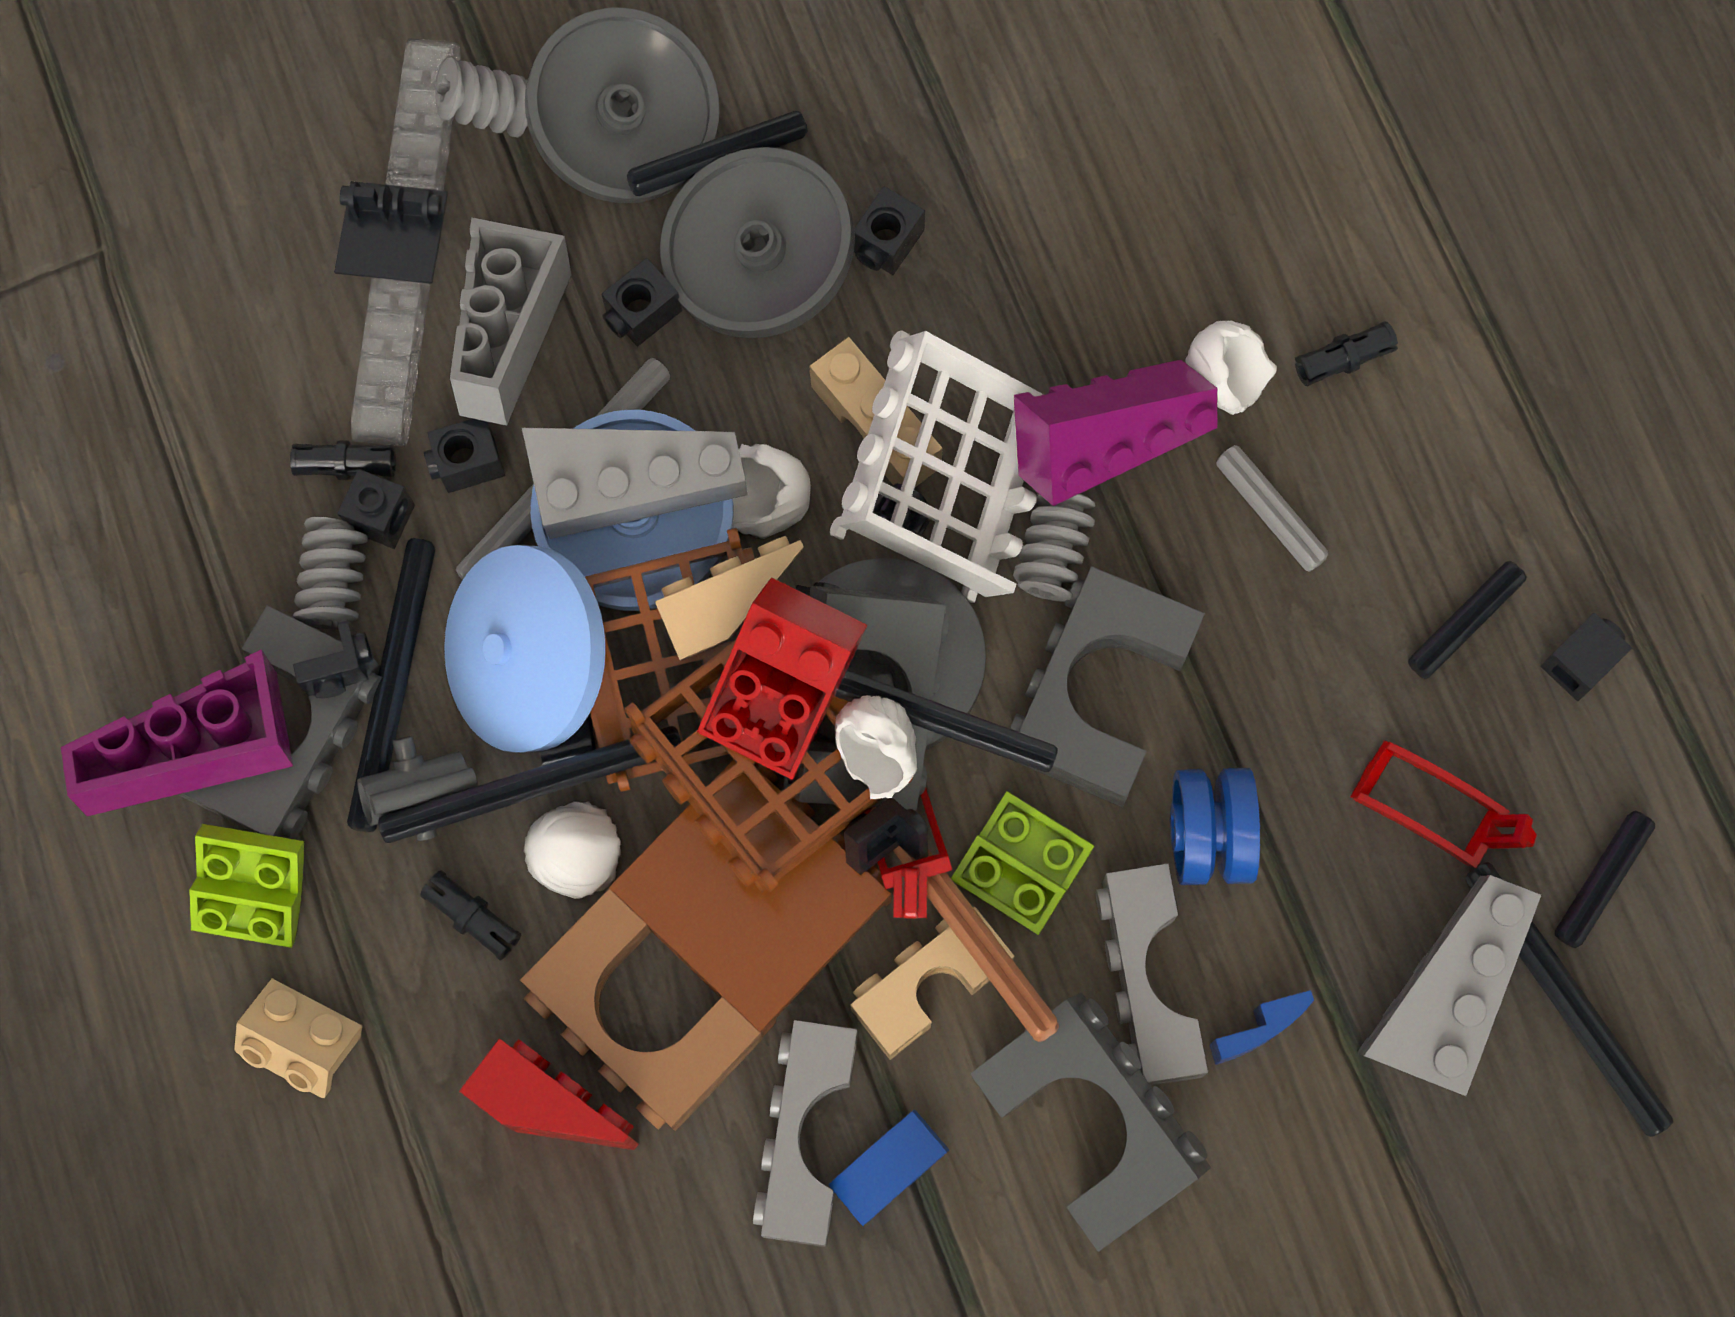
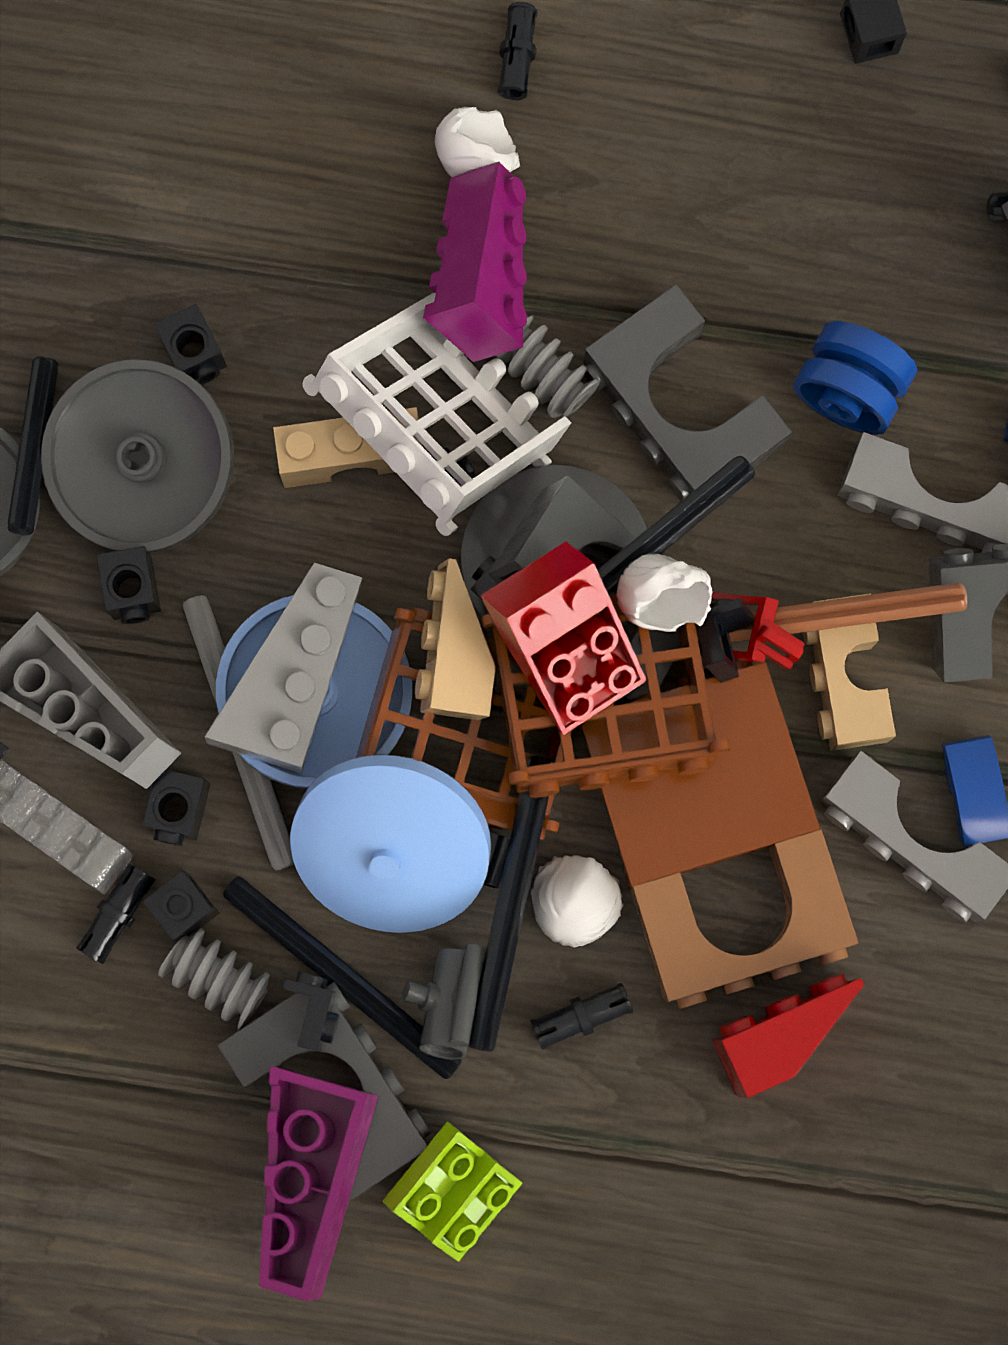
camera: 65 degrees left, 5 degrees up
tan bracket [234,978,362,1098] -> none
white hair [732,444,811,539] -> none
lime slope [951,791,1095,935] -> none
light grey axle [1216,445,1328,571] -> none
red sword [1350,740,1537,868] -> none
black axle [1408,561,1527,679] -> none

